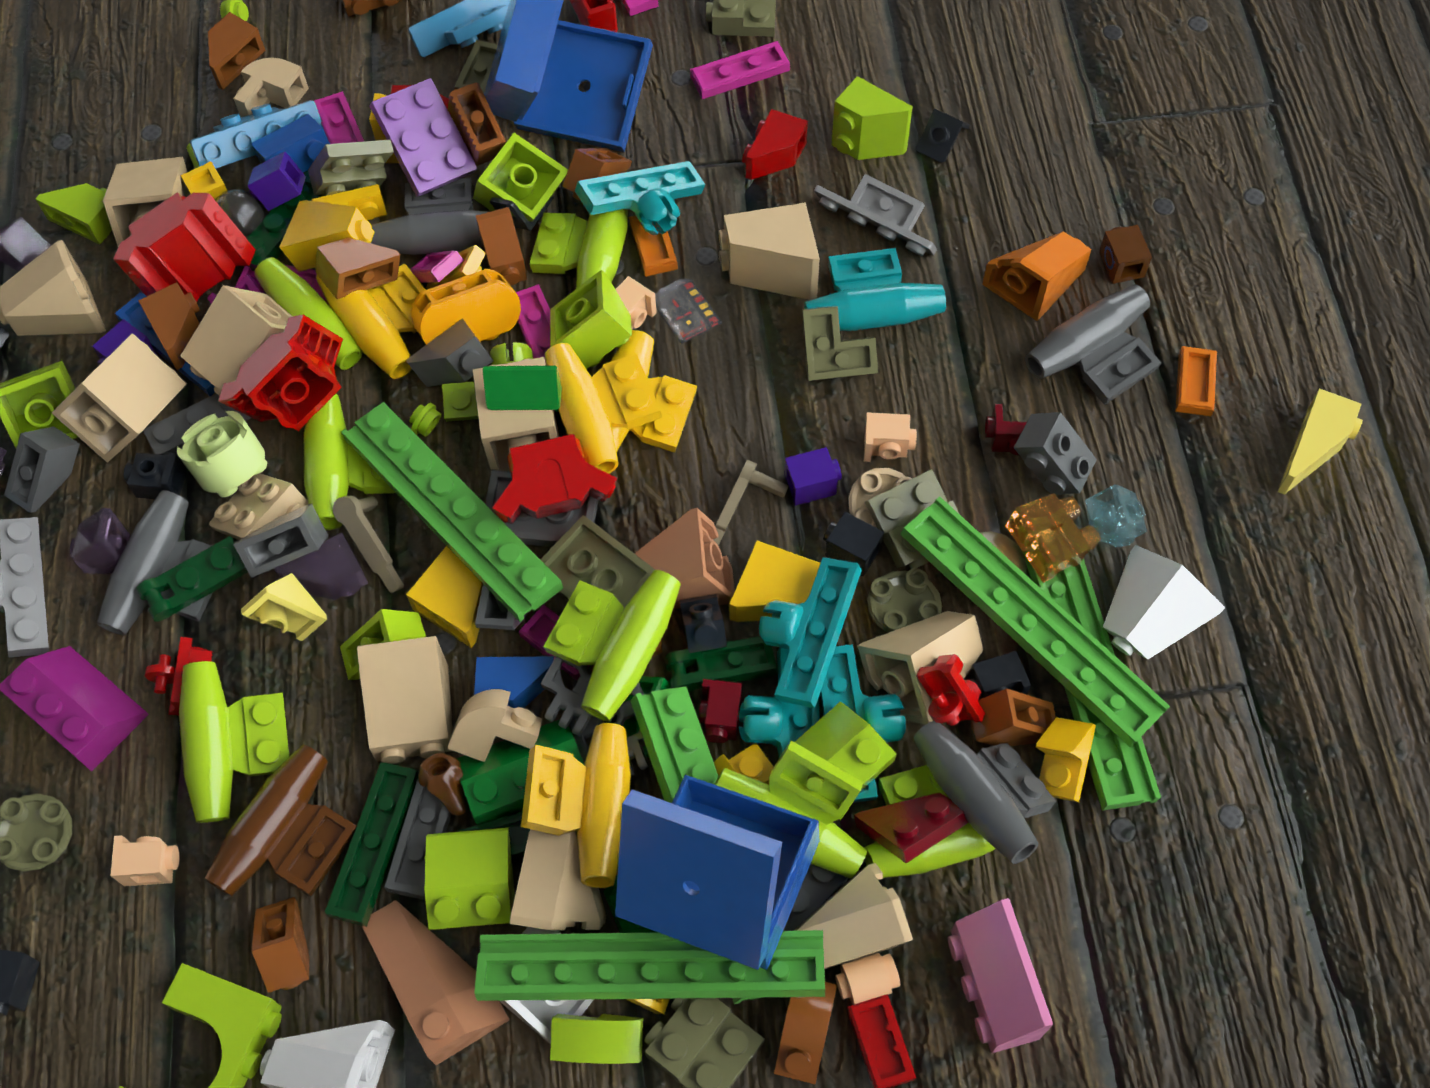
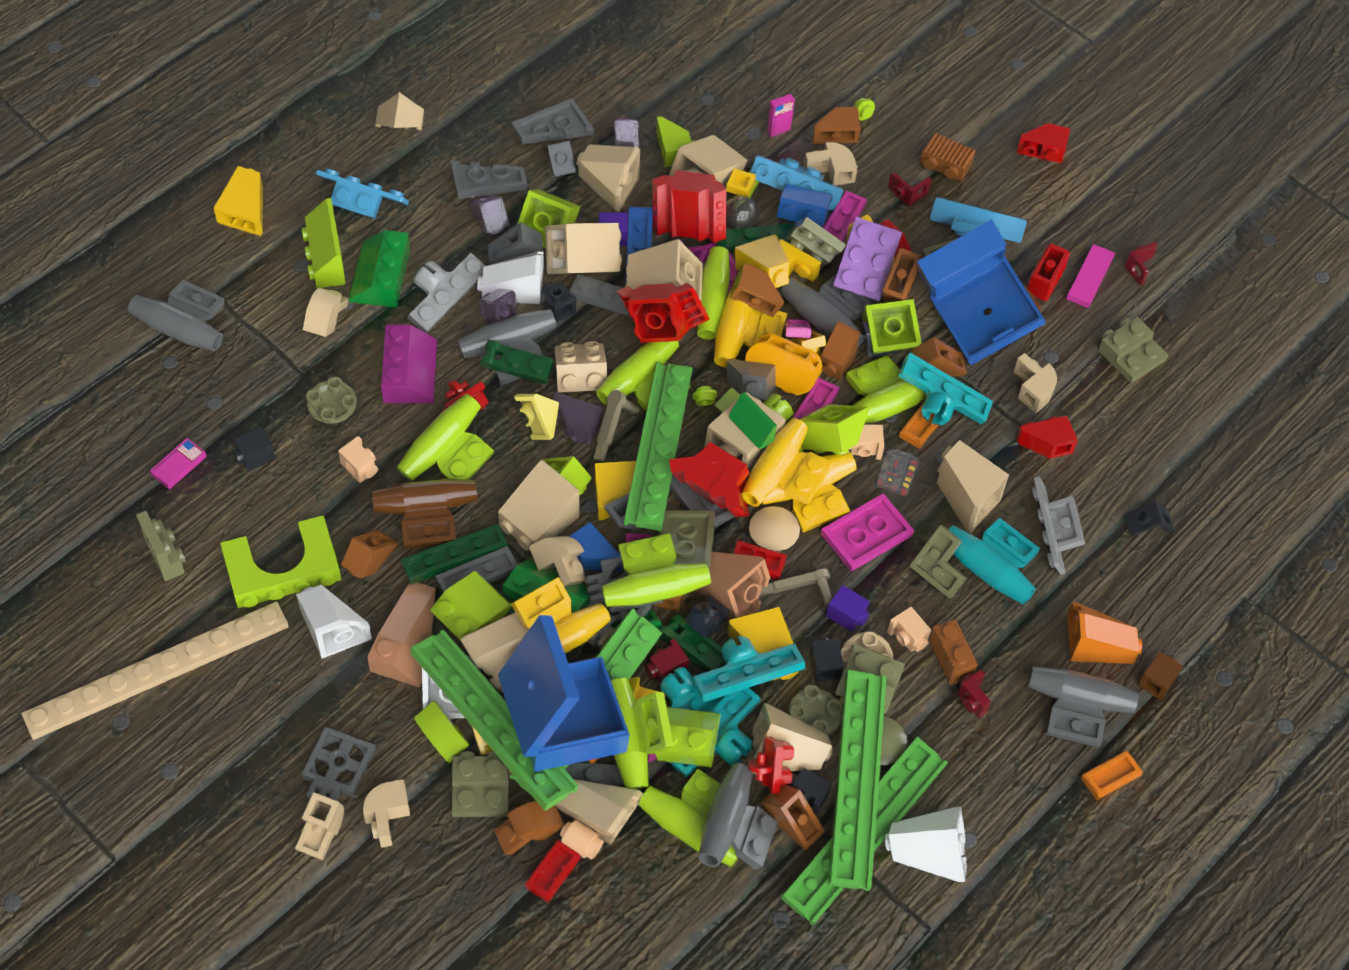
camera: 45 degrees right, 5 degrees down
dark orange slope [138,282,201,370] -> none
yellowish green brick [177,411,268,497] -> none
dark grey slope [234,503,328,578] -> none
dark purple brick [247,151,306,211] -> none
reddish brown animal [418,753,467,816] -> none
dark pink tile [690,41,790,99] -> none
lime slope [831,76,913,160] -> none
dark red wing [854,792,969,863] -> none
bright pink slope [948,898,1053,1053] -> none
clear orange hips [1006,493,1101,583] -> none
dark grey brick [1014,412,1097,495] -> none
yellow slope [1036,717,1096,802] -> none
clear light blue brick [1085,484,1147,547] -> none
light yellow slope [1278,388,1363,495] -> none
none -> white slope [477,251,544,304]
none -> red plate [733,540,787,581]
none -> tan dish [748,506,800,553]
none -> dark pink tile [767,94,795,137]
none -> dark pink plate [821,493,914,572]
none -> dark red bracket [888,172,931,206]
none -> dark orange brick [929,620,978,685]
none -> tan brick [1014,353,1057,414]

